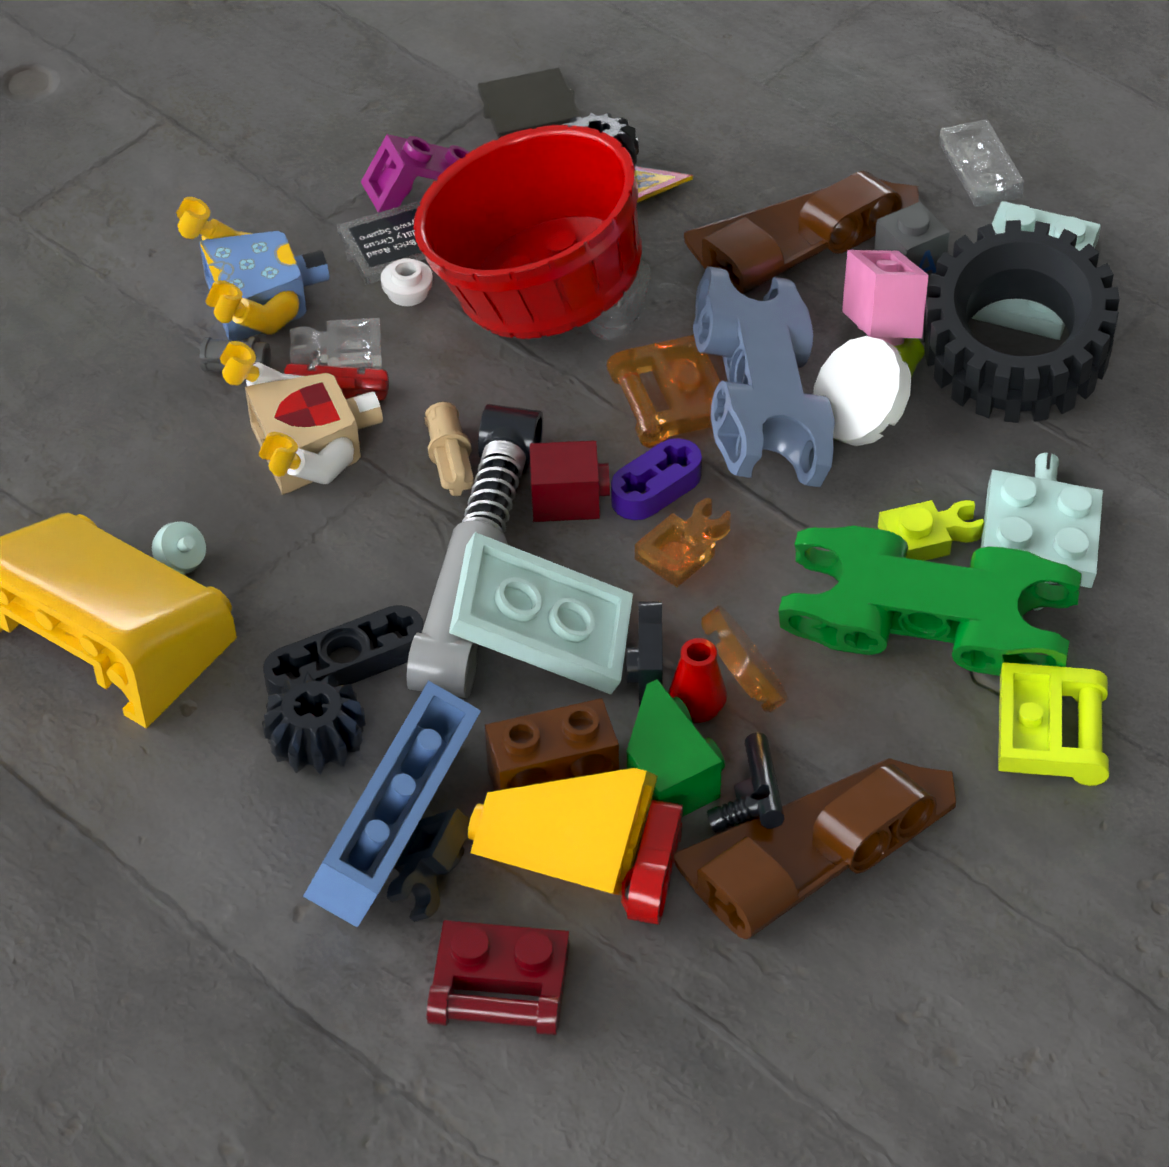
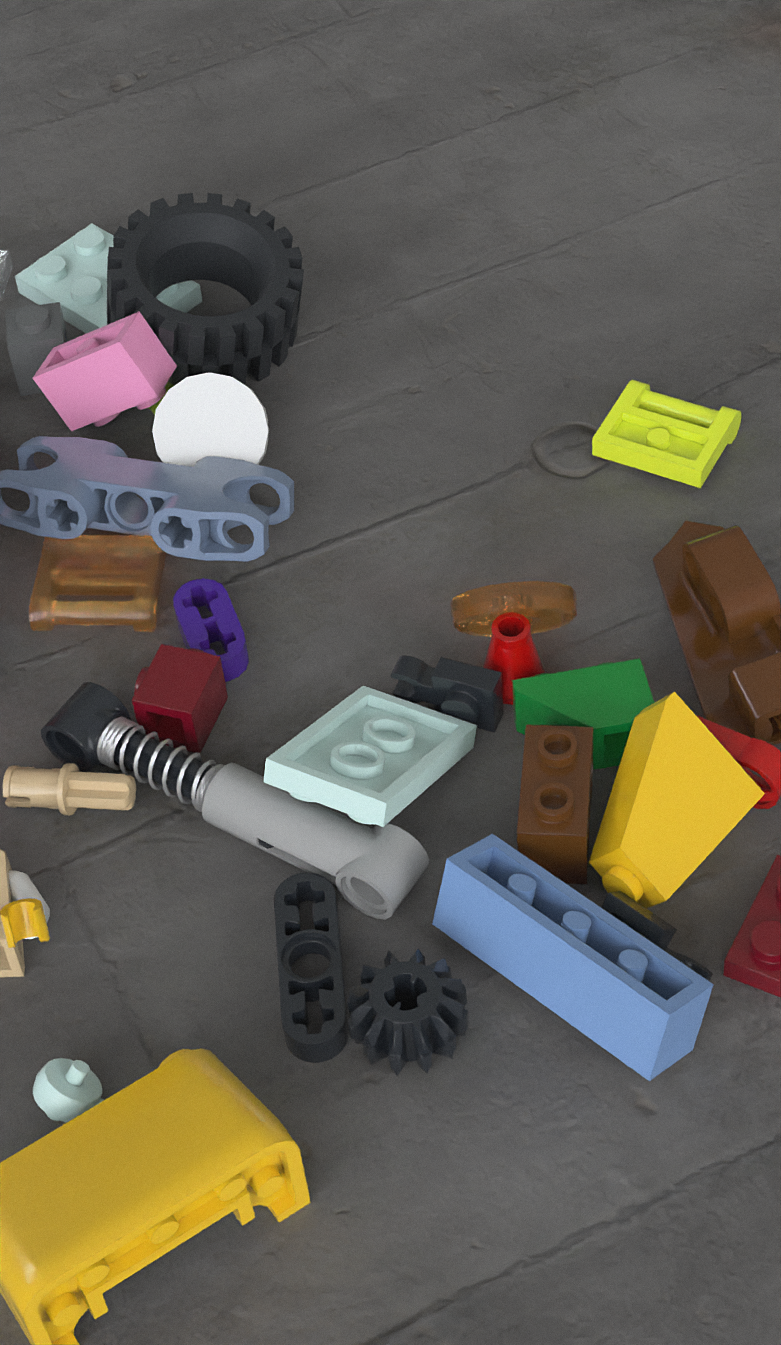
camera: 65 degrees left, 0 degrees up
clear orange plate [635,498,731,588] -> none
black hose [707,732,785,833] -> none
green piece [778,526,1082,676] -> none
neon yellow plate [878,500,984,561] -> none
light aqua plate [981,453,1103,610] -> none

